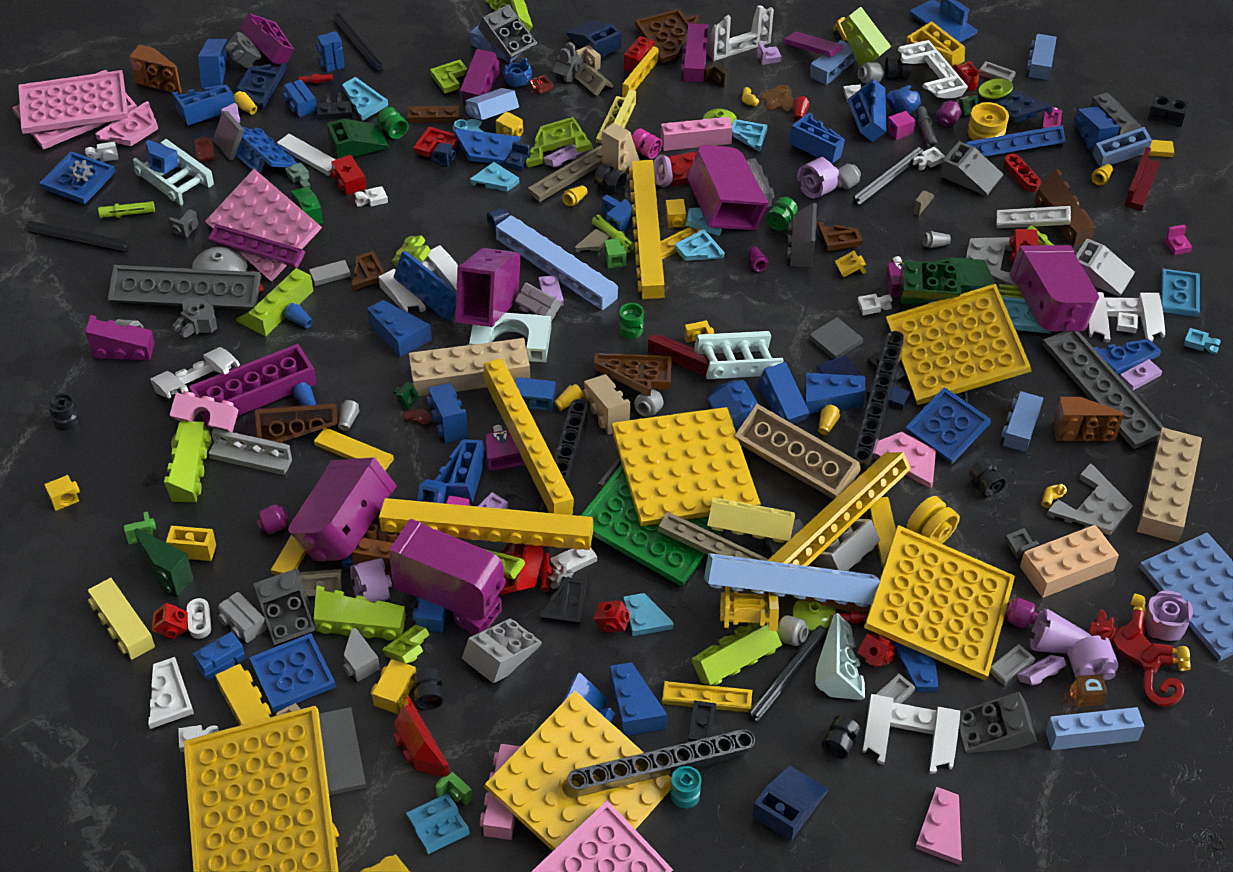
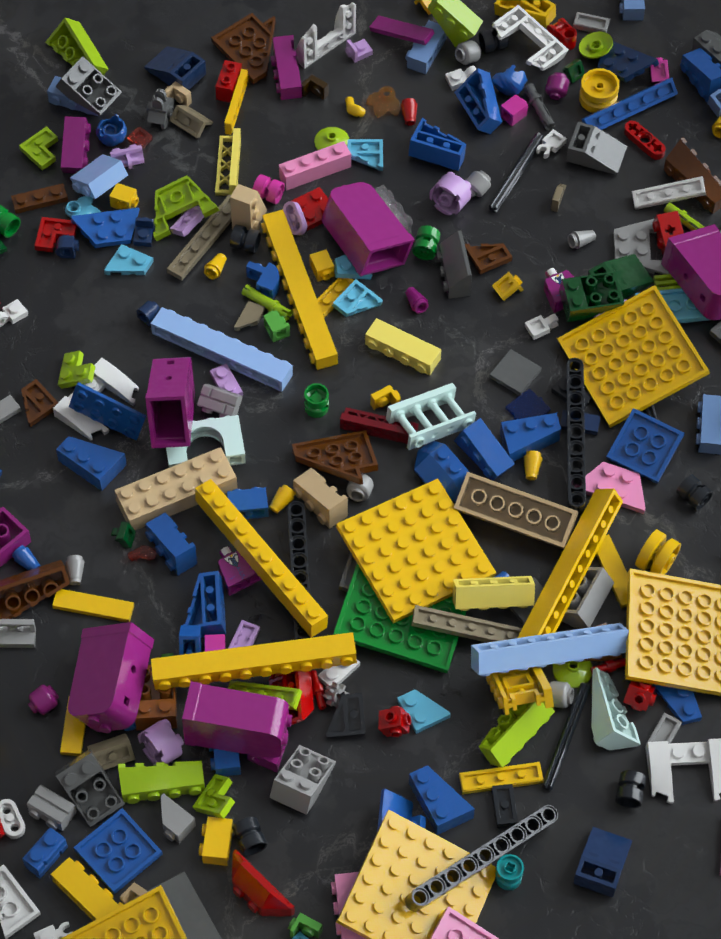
camera: 15 degrees left, 10 degrees up
none -> lavender hips [110,144,145,169]
none -> light yellow brick [365,318,441,376]

